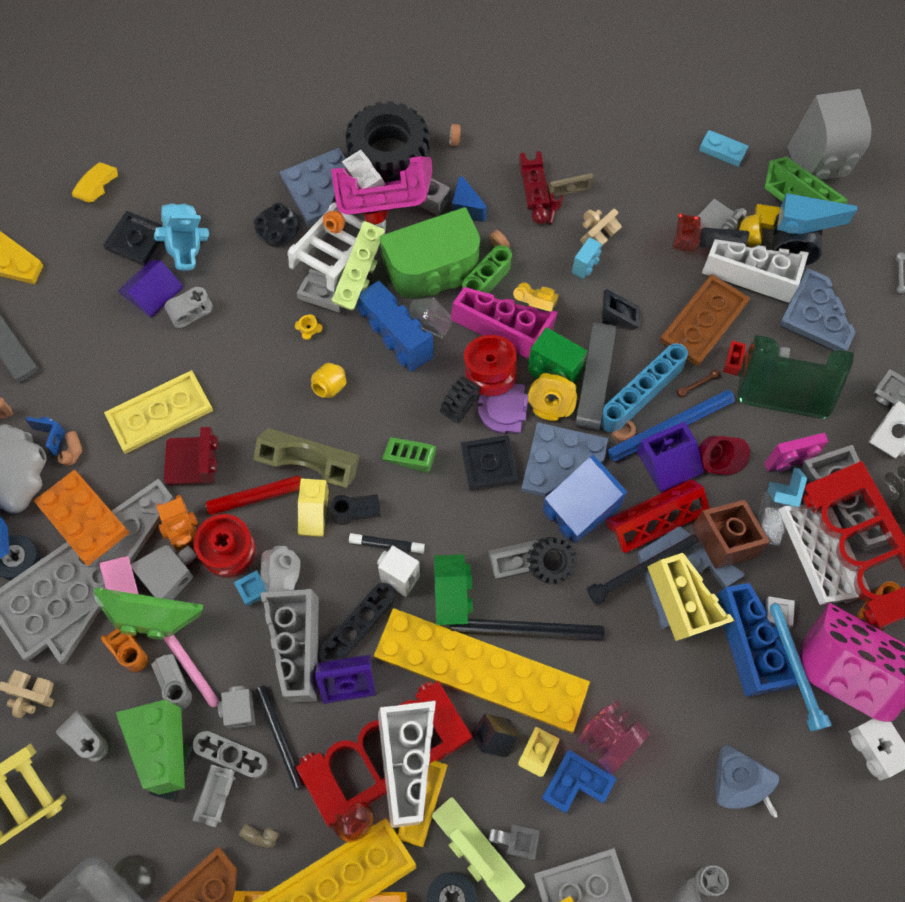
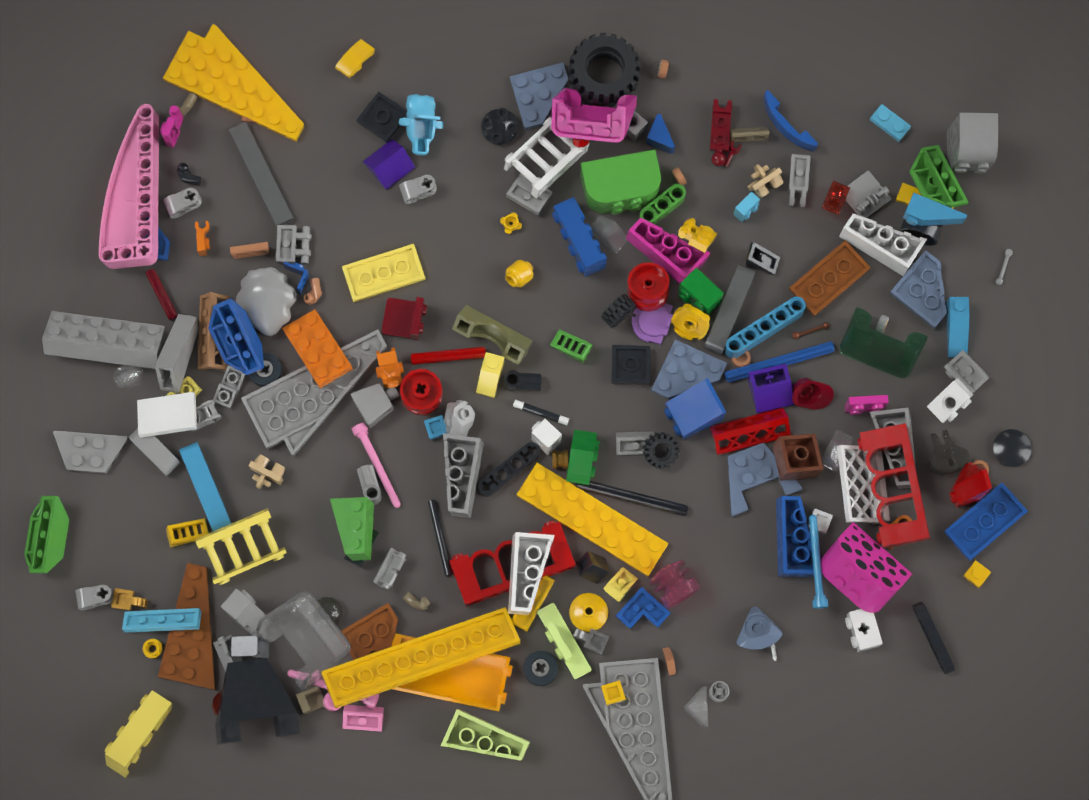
camera: 10 degrees right, 10 degrees up
light grey piece [56,710,109,762] -> none
bright green wedge [94,587,203,640] -> none
bright pink slope [99,556,138,594] -> none
orange piece [100,629,148,673] -> none
light grey beam [193,731,269,779] -> none
light grey brick [218,686,255,730] -> none
dark purple slope [315,655,376,704] -> none
orange plate [323,211,345,233] -> none
clear red hair [329,802,374,843] -> none
yellowish green bracket [332,221,385,311] -> none
white slope [342,150,385,189] -> none
black piece [586,535,699,606] -> none
light yellow wedge [648,553,734,641] -> none
black slope [699,227,750,248] -> none
red piece [723,340,746,376] -> none
yellow hair [739,213,763,248] -> none
medium azure panel [767,467,807,507] -> none
none -> light grey plate [276,225,312,265]
none -> pearl gold wheel [552,450,568,469]
none -> yellow dish [569,593,608,632]
none -> nougat tile [662,647,676,676]
none -> blue slope [763,90,818,152]
none -> light grey hinge [788,154,810,207]
none -> dark azure slope [946,297,969,358]

